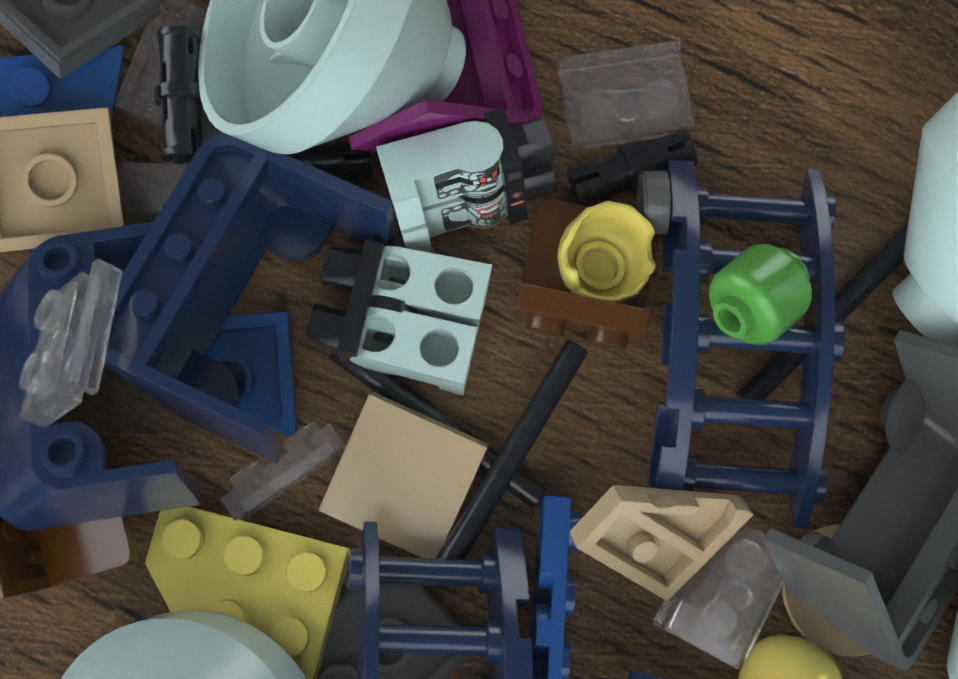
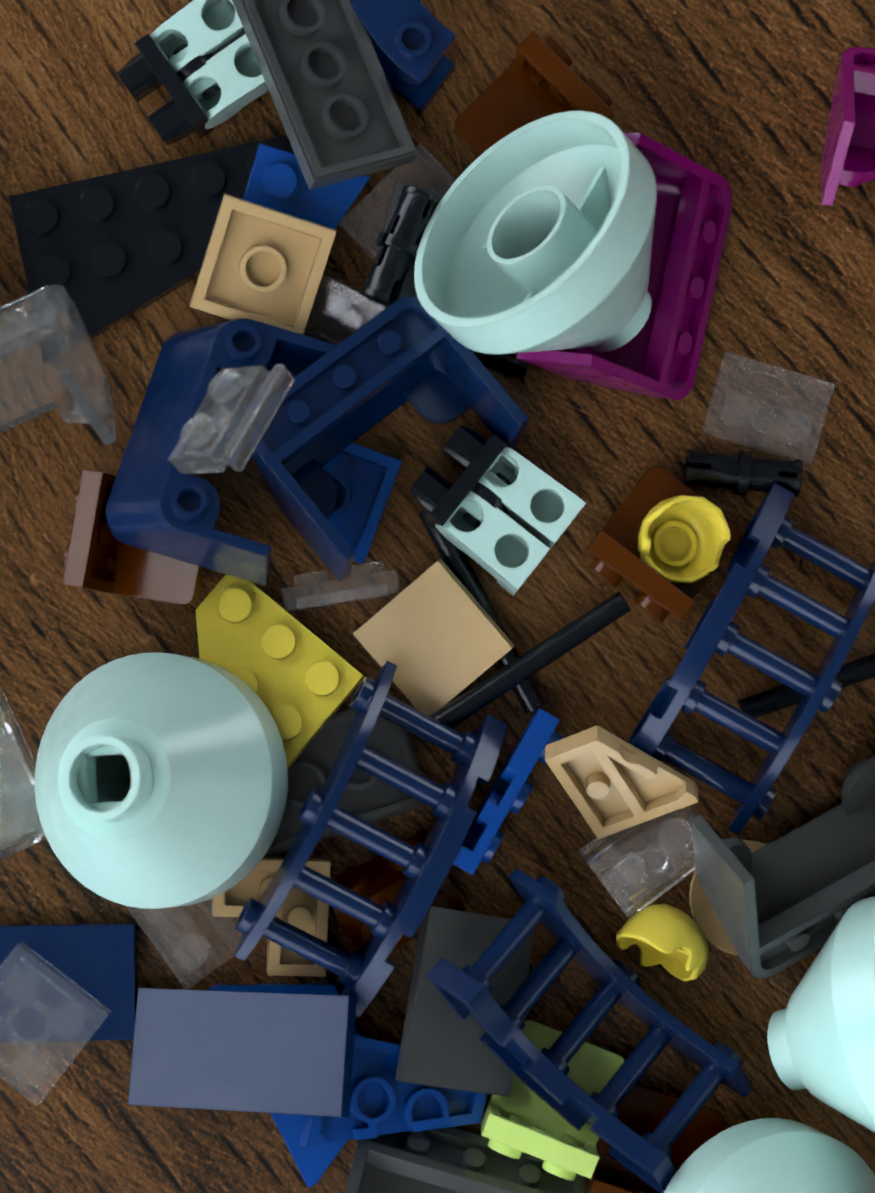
camera: 35 degrees right, 5 degrees up
hips [376,108,557,253] -> none
dark grey tile [636,170,671,235] -> none
bright green head [709,244,812,345] -> none

